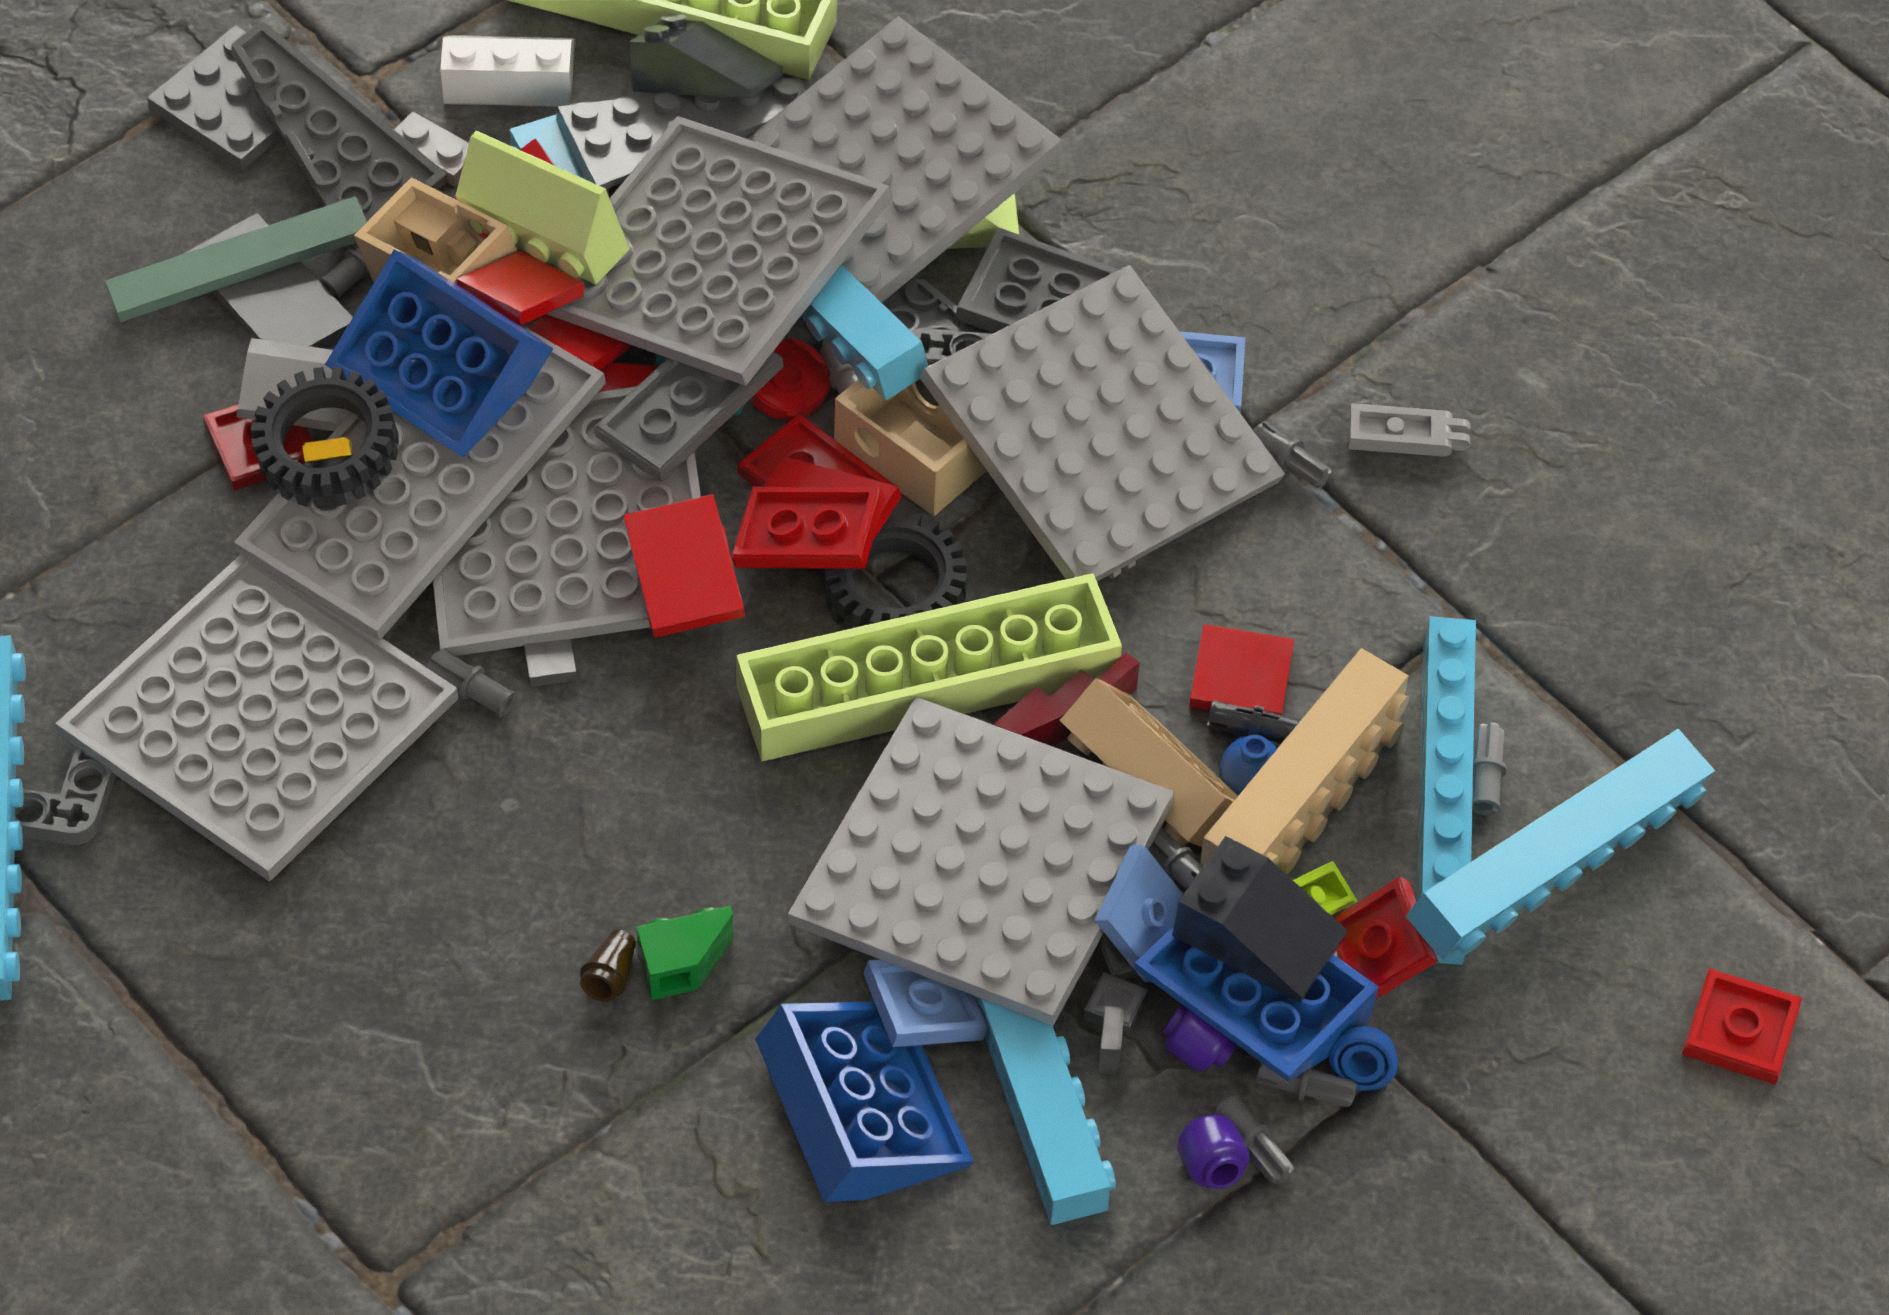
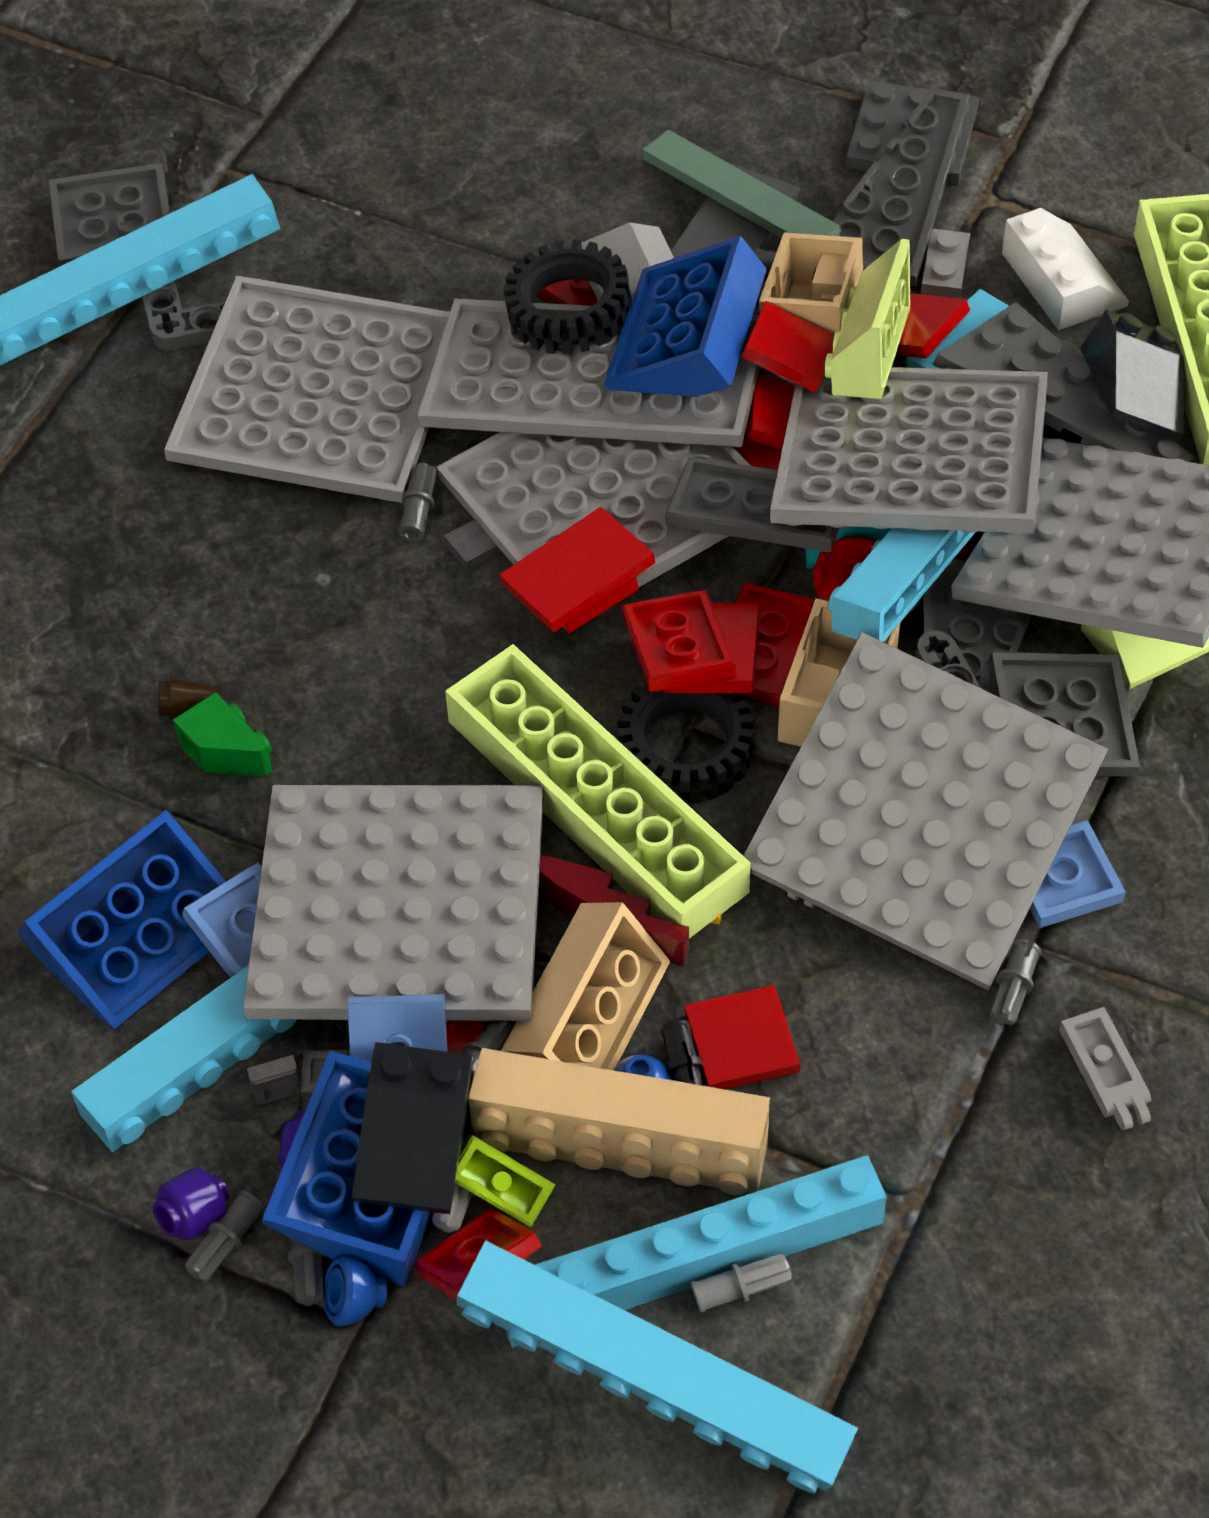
camera: 70 degrees right, 0 degrees up
yellow tile [303,437,354,463] -> none

